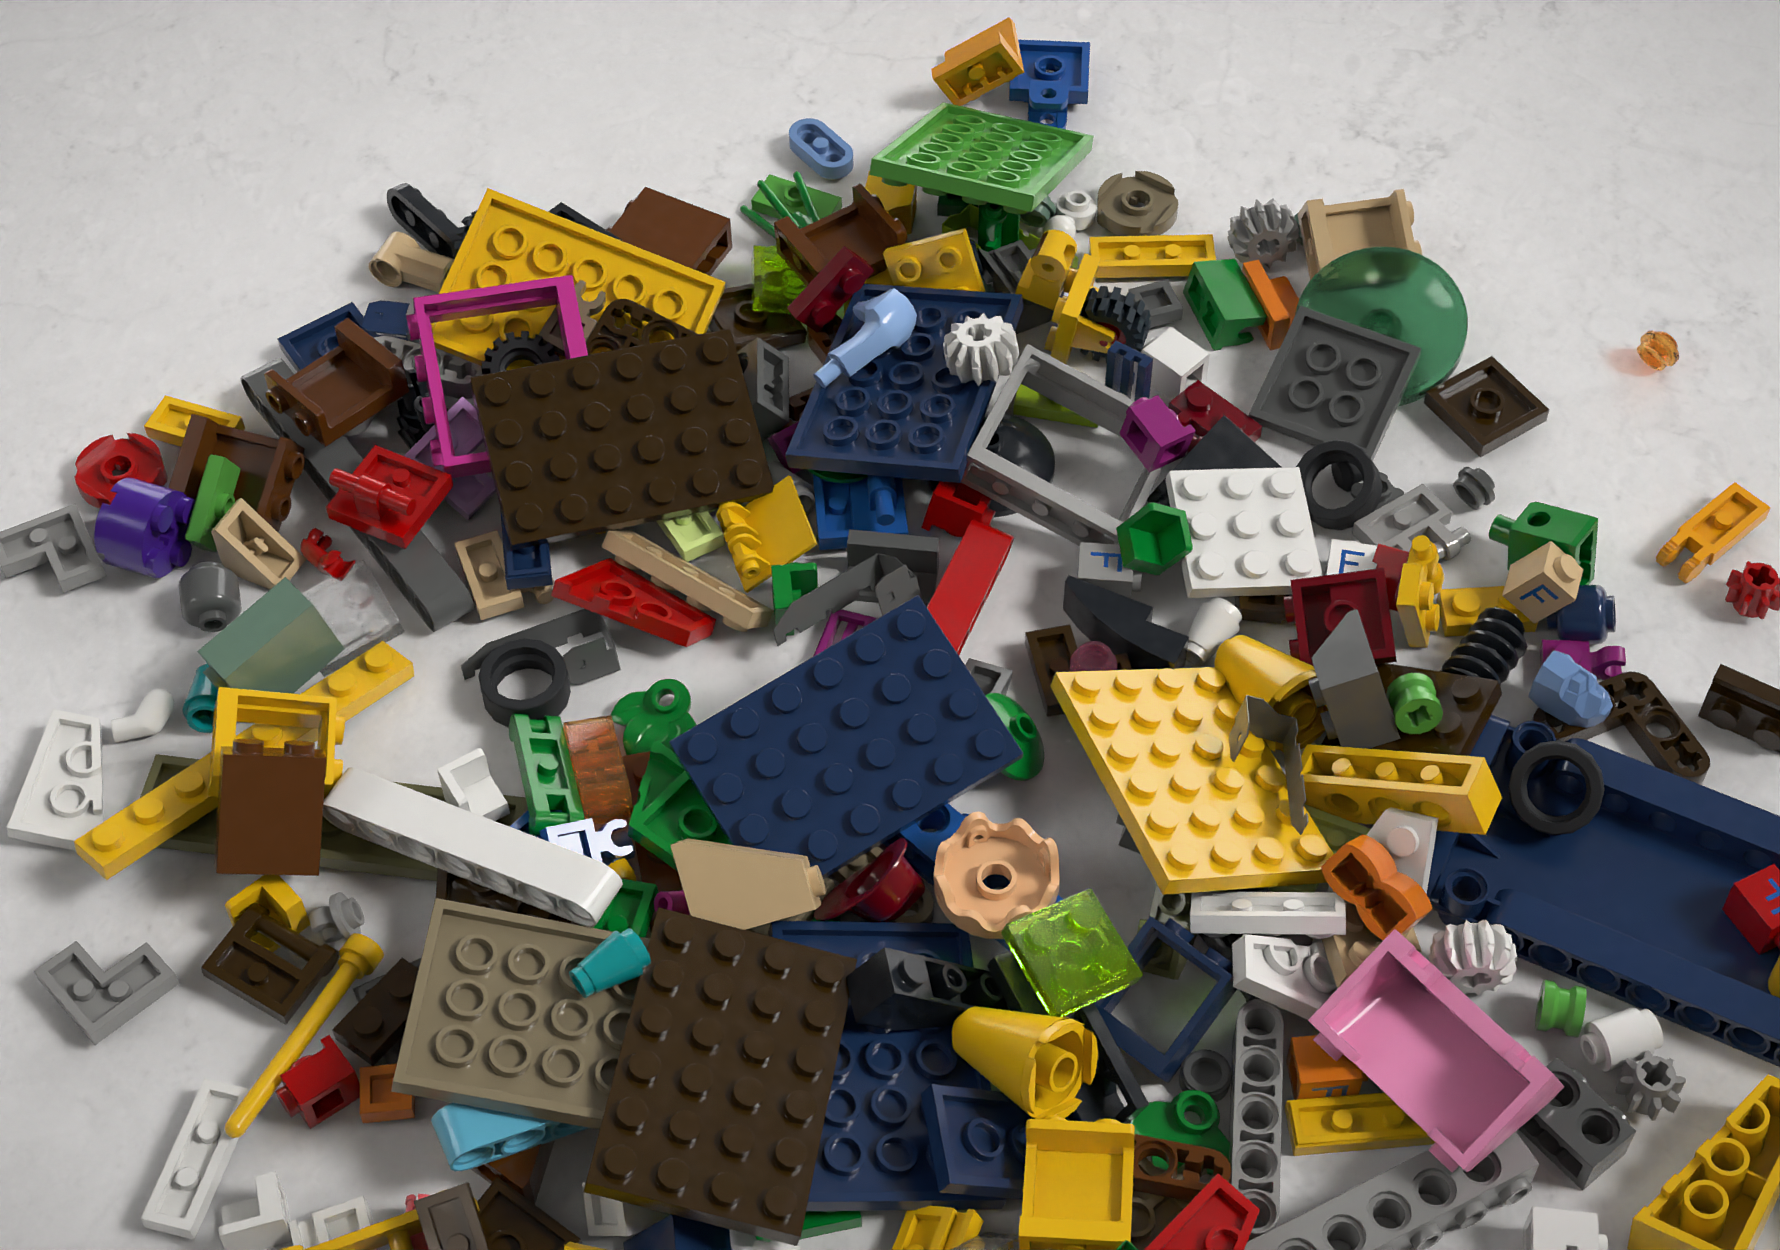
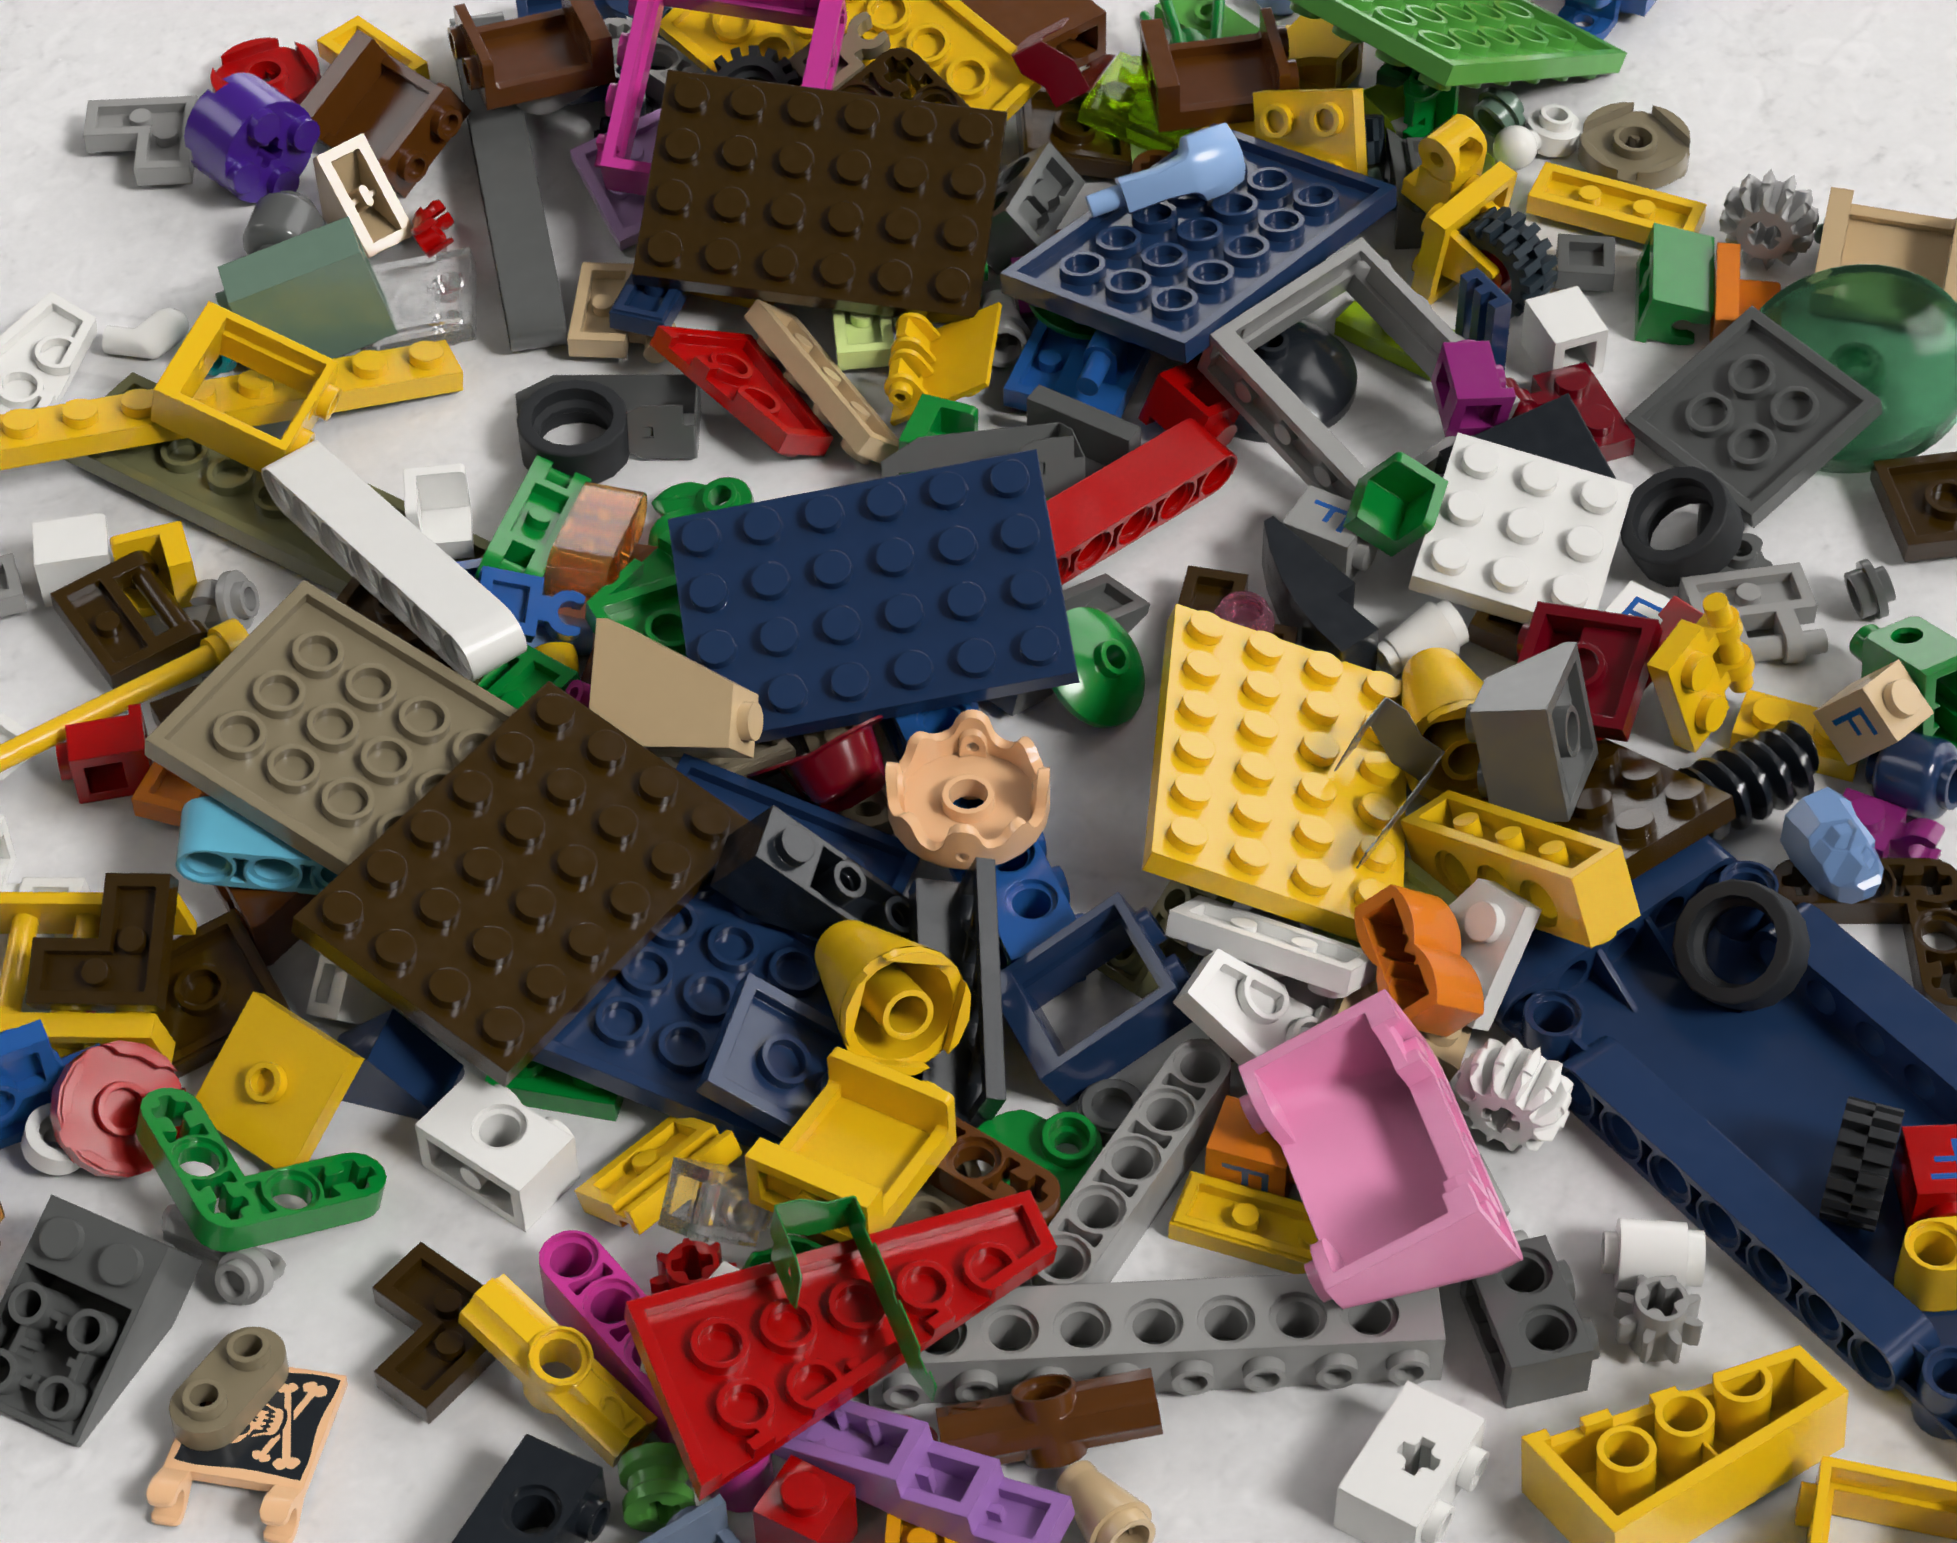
camera: 25 degrees right, 5 degrees down
bright green plate [185,454,241,553] -> none
reddish brown brick [214,739,326,876] -> none
red plate [326,445,453,549] -> none
teal cone [569,928,651,998] -> none
dark red plate [787,246,875,332] -> none
white gear [943,313,1019,386] -> none
clear neon green plate [1001,888,1143,1017] -> none
bright green wheel [1386,673,1443,734] -> none
bright green wheel [1535,980,1587,1038] -> none
none -> white panel [31,513,112,607]
none -> dark red piece [1011,17,1116,108]
none -> black tyre [1819,1096,1905,1233]

